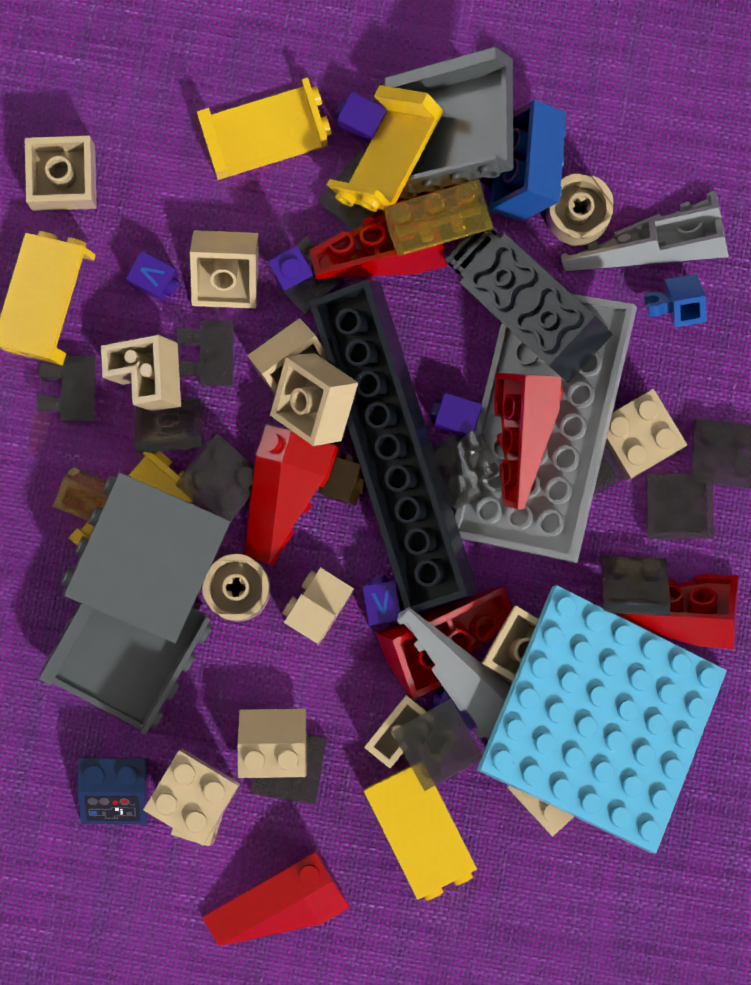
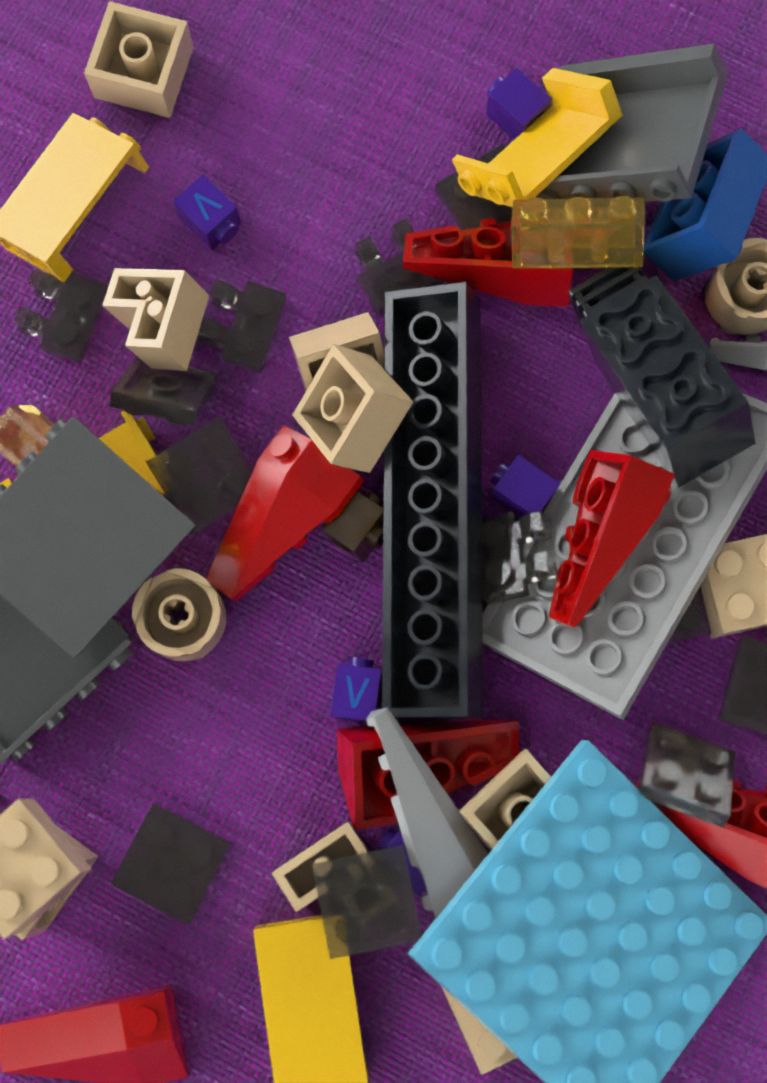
camera: 20 degrees right, 5 degrees down
tan slope [190,230,259,309] -> none
yellow panel [197,78,332,180] -> none
tan slope [238,709,307,778] -> none
dark purple brick [265,245,313,291] -> none
tan brick [282,567,354,645] -> none

